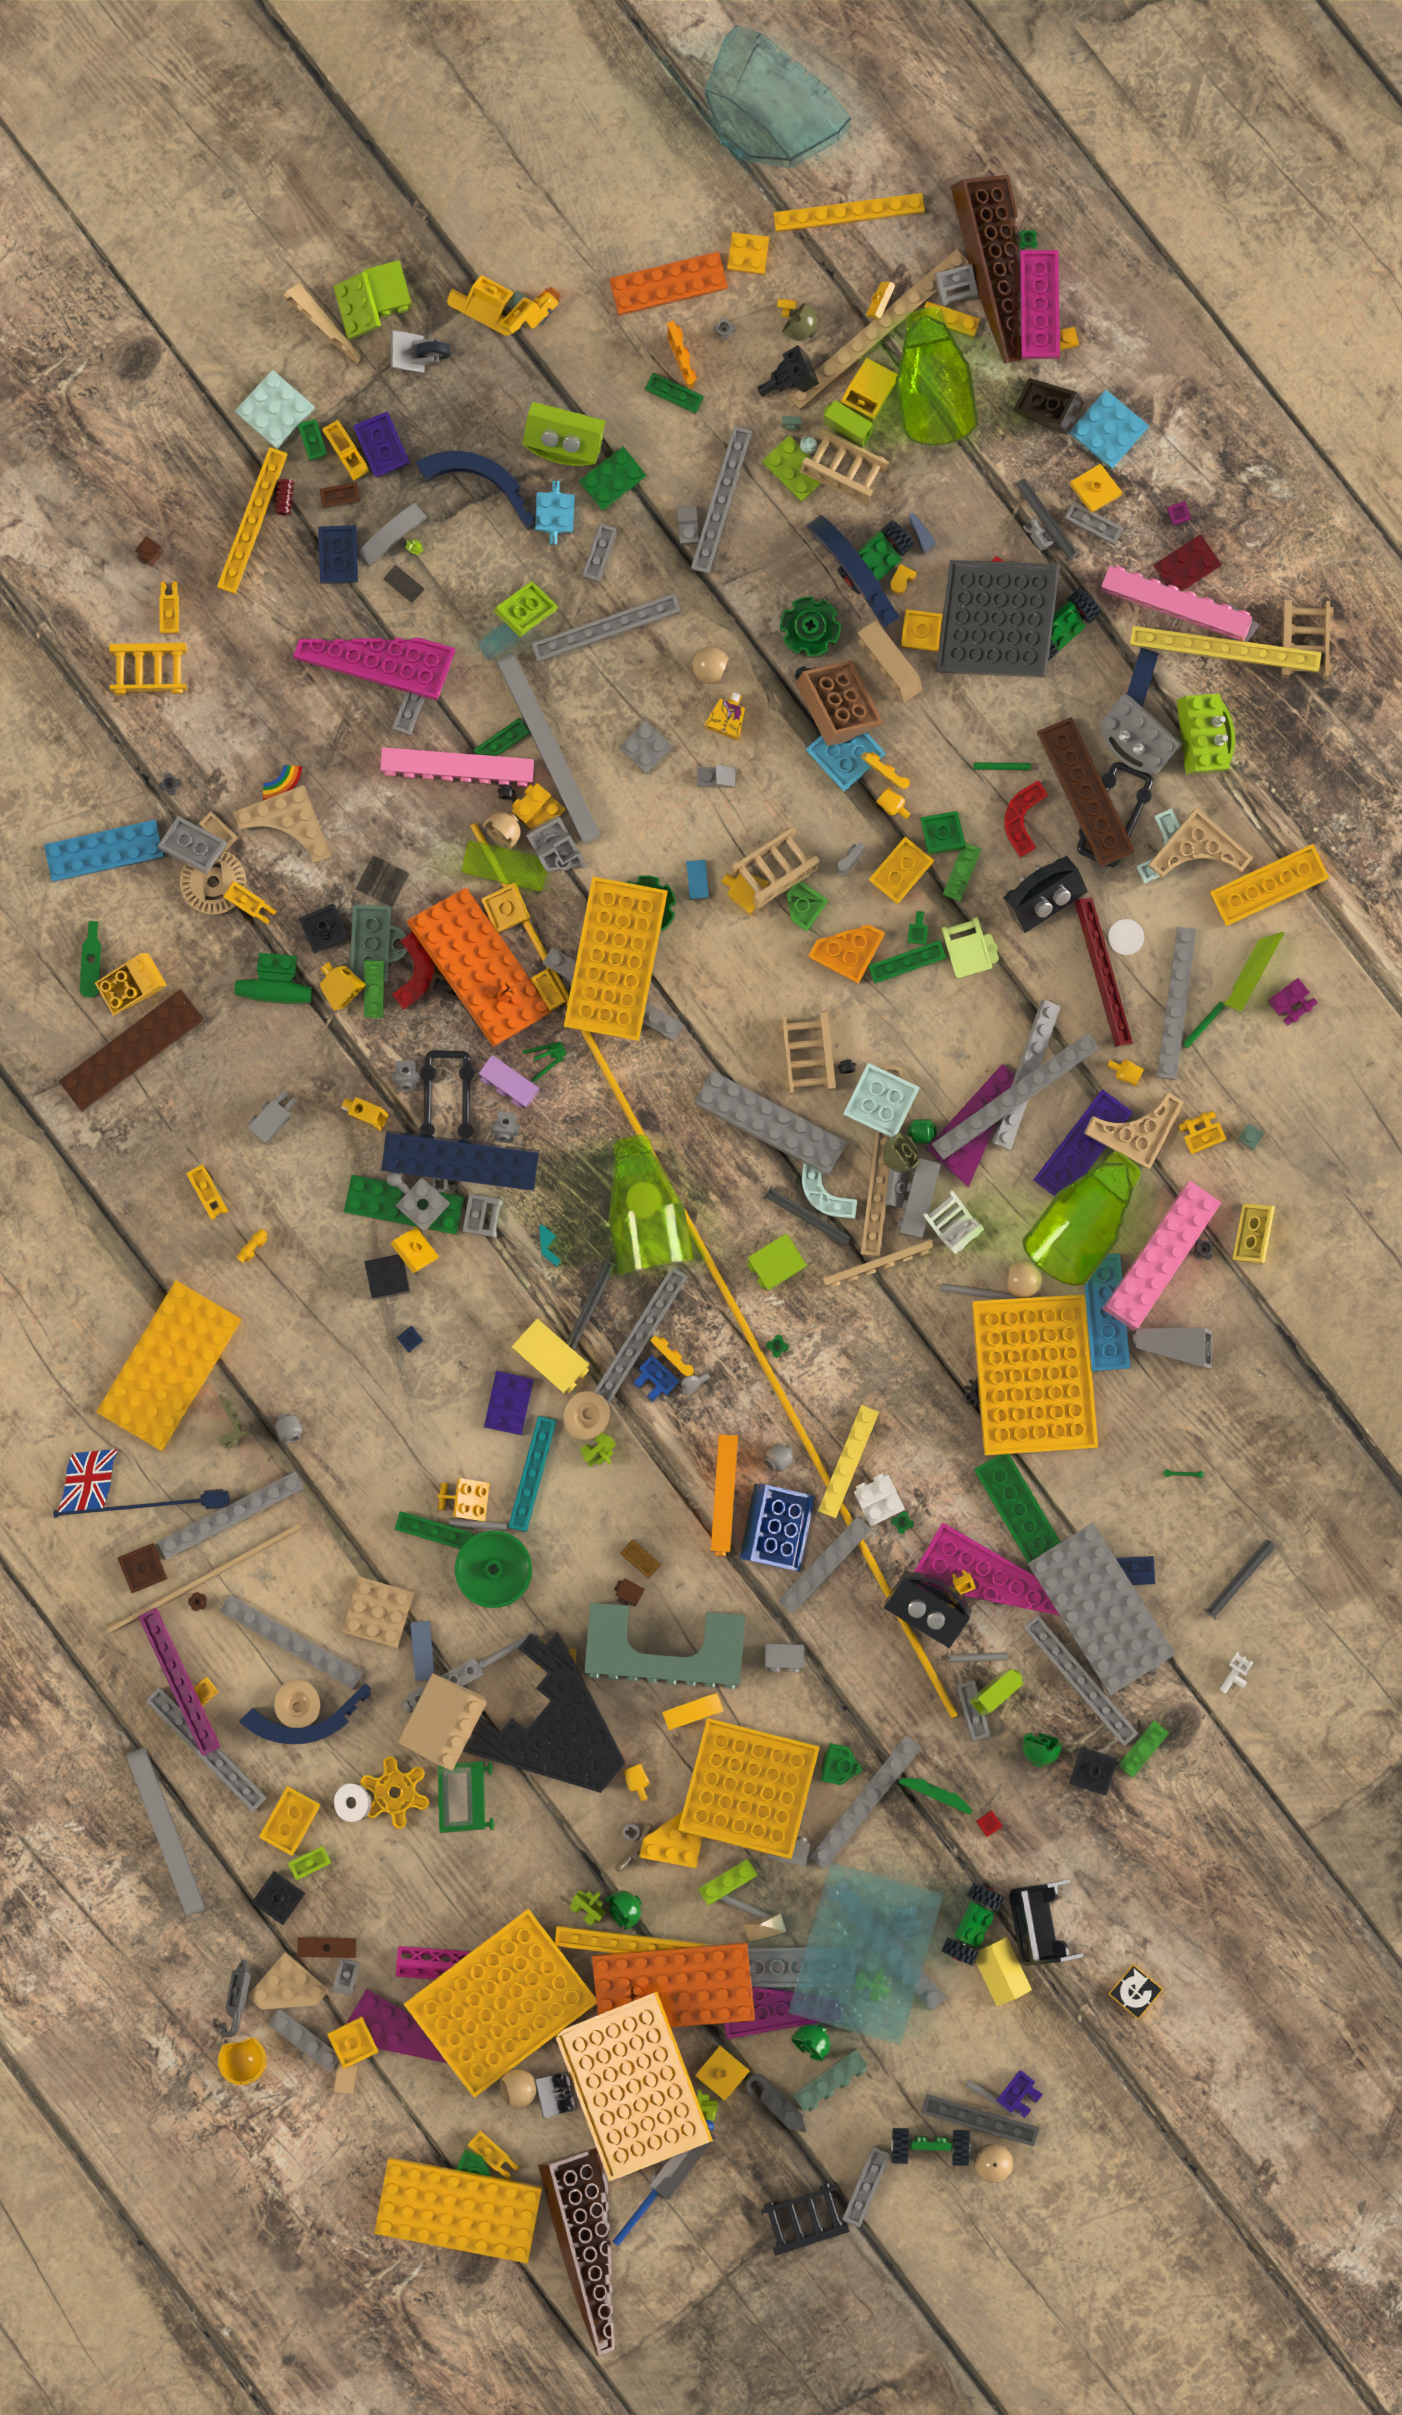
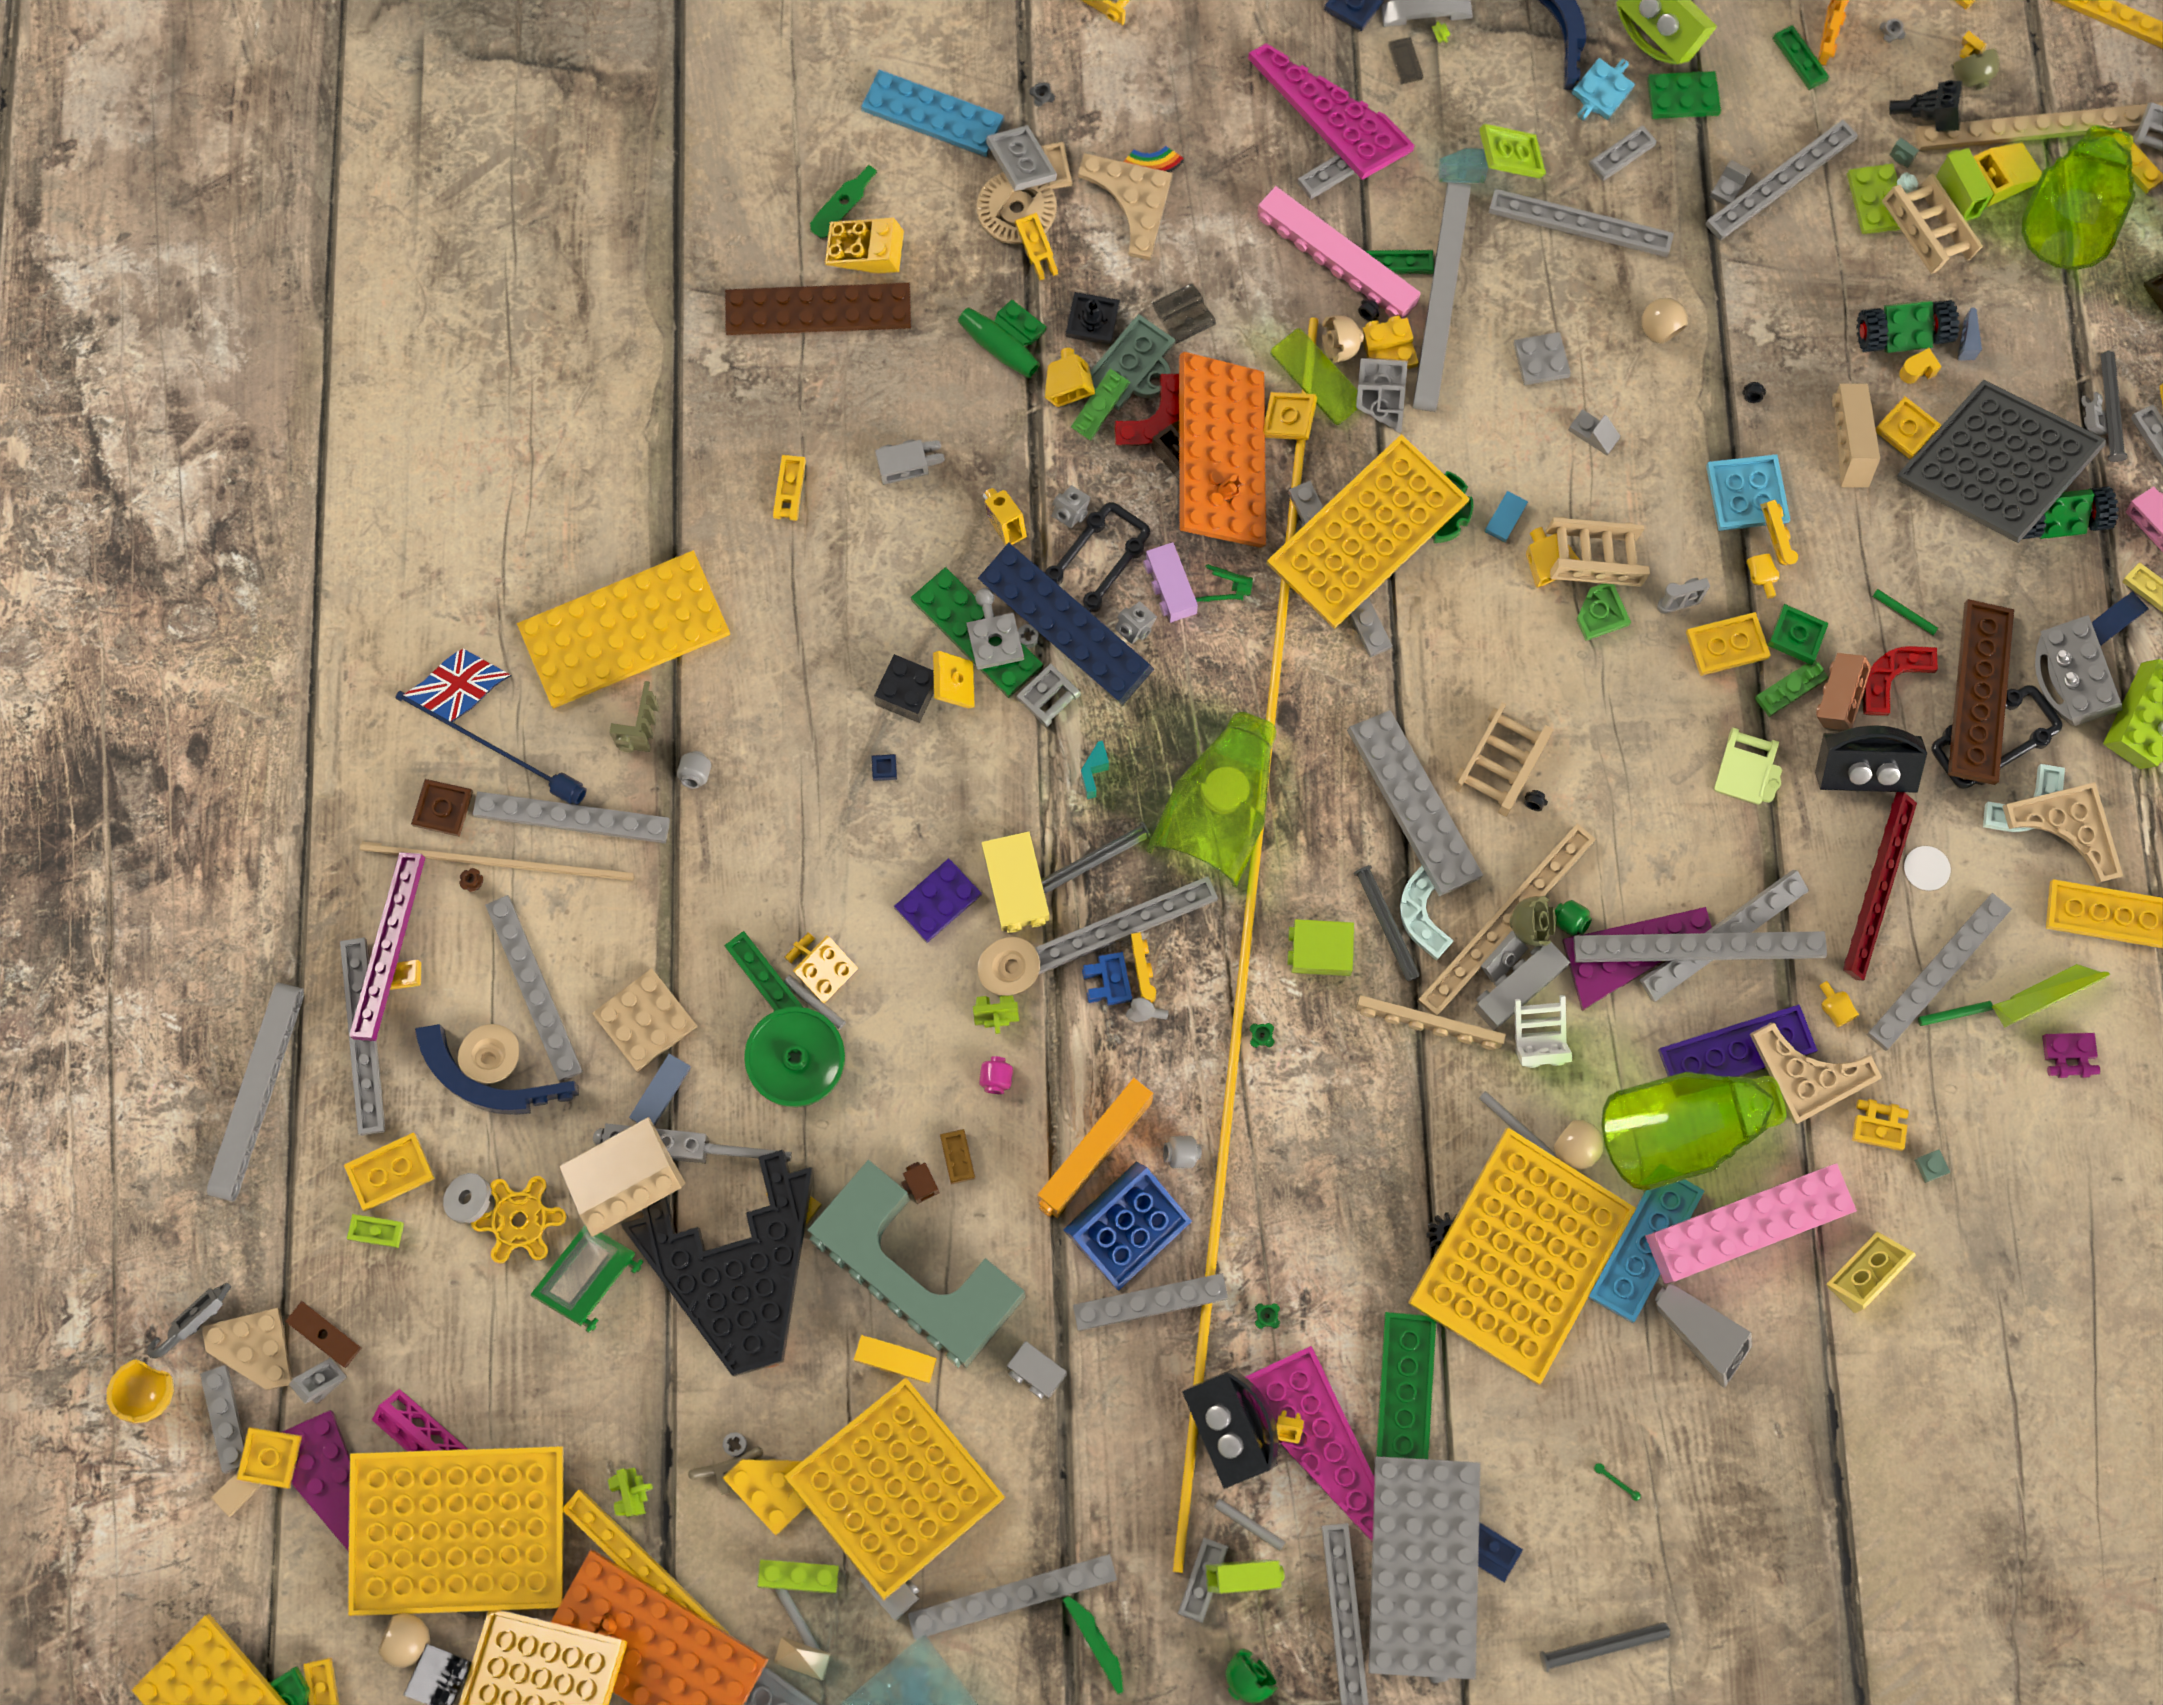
camera: 35 degrees right, 10 degrees down
yellow plate [236,1228,268,1264] -> none
black plate [251,1871,306,1925] -> none
teal tile [508,1416,557,1533] -> none
yellow plate [530,969,566,1011] -> none
green cylinder [605,1890,642,1931] -> none
yellow piece [623,1764,649,1801] -> none
yellow torso [705,692,745,741] -> none
green piece [780,596,841,658] -> none
medium nougat slope [796,660,883,746] -> none
dark blue arch [806,515,900,628] -> none
light orange plate [808,924,885,984] -> none
light yellow plate [817,1405,879,1519] -> none
green plate [820,1743,863,1785] -> none
light aqua plate [843,1063,920,1138] -> none
white plate [853,1473,905,1527] -> none
yellow plate [865,282,895,319] -> none
green plate [868,940,946,985] -> none
green plate [907,911,928,945] -> none
dark grey plate [1193,1239,1214,1260] -> none
none -> dark pink head [979,1056,1013,1094]
none -> nougat brick [1816,653,1871,730]

